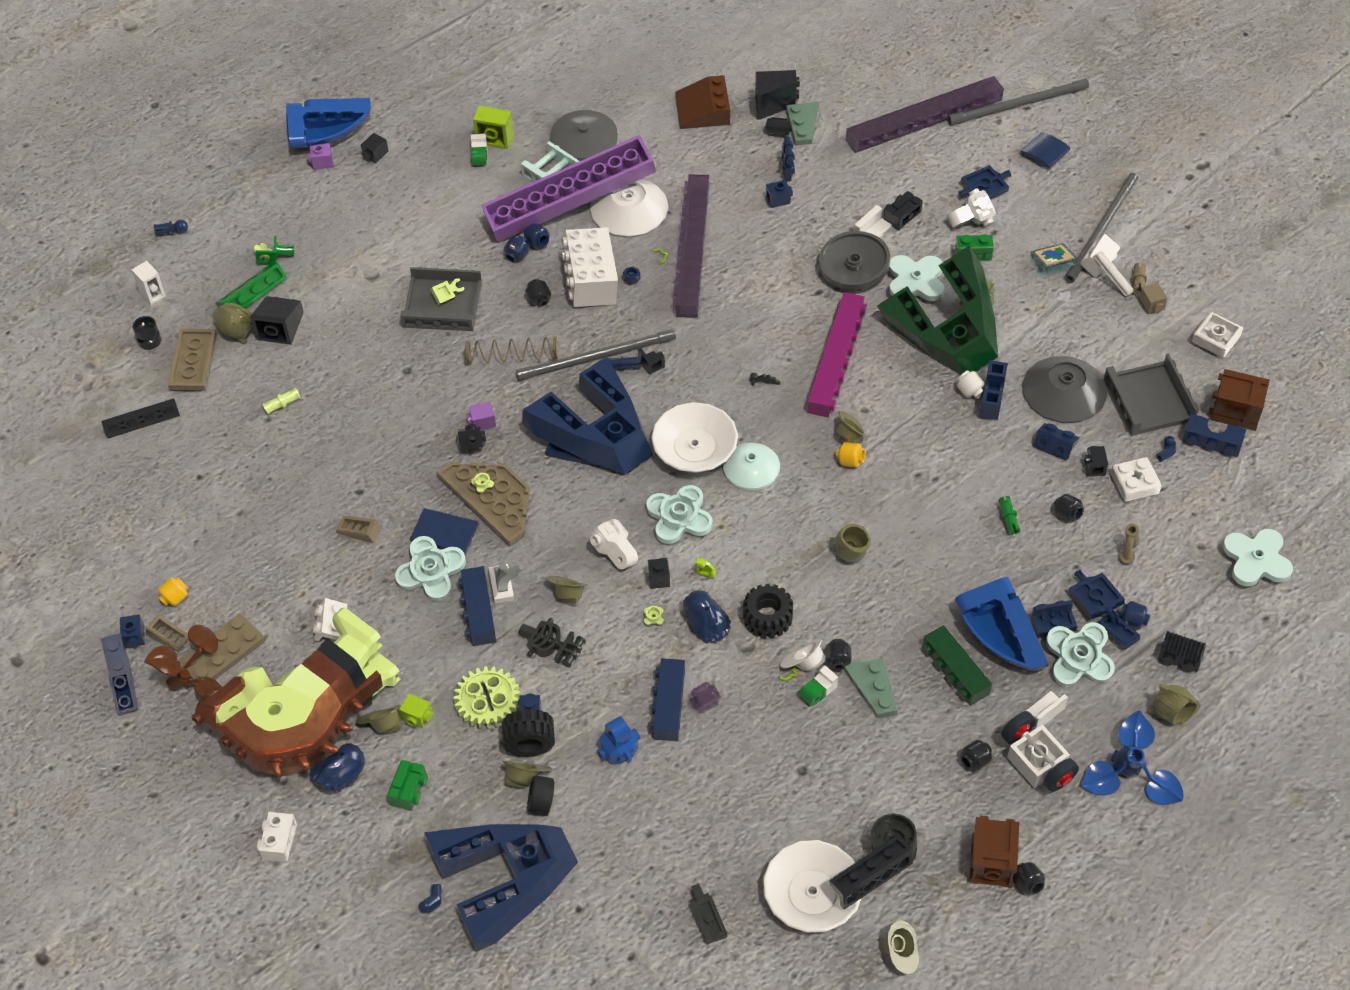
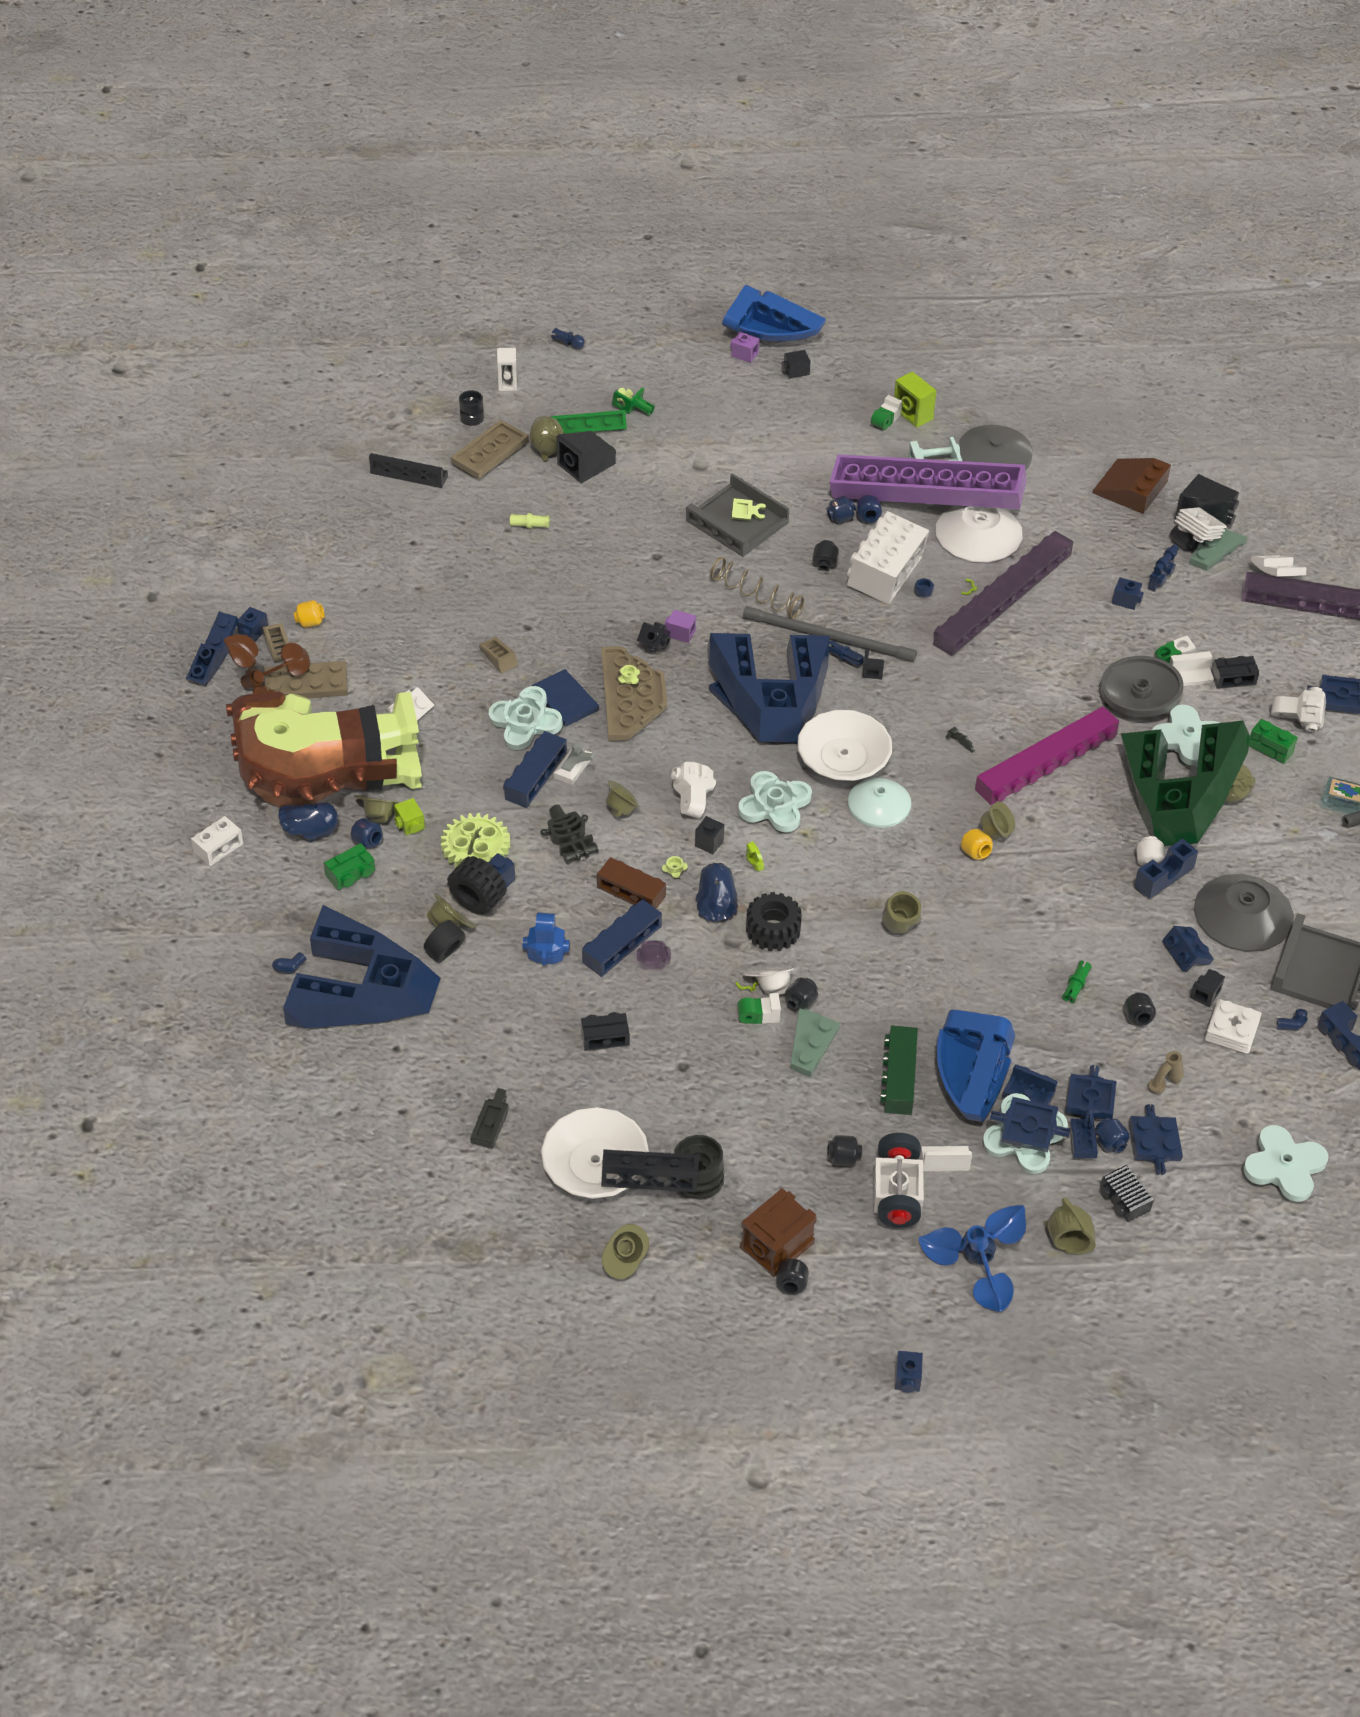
camera: 35 degrees right, 5 degrees down
none -> dark blue head [351,818,383,849]
none -> black brick [581,1012,630,1051]
none -> reddish brown brick [597,857,666,909]
none -> dark blue brick [895,1351,923,1393]
none -> dark blue plate [990,1097,1071,1153]
none -> dark blue plate [1129,1104,1183,1175]
none -> leg [1154,636,1196,663]
none -> white brick [1174,507,1227,542]
none -> white slope [1251,555,1306,576]

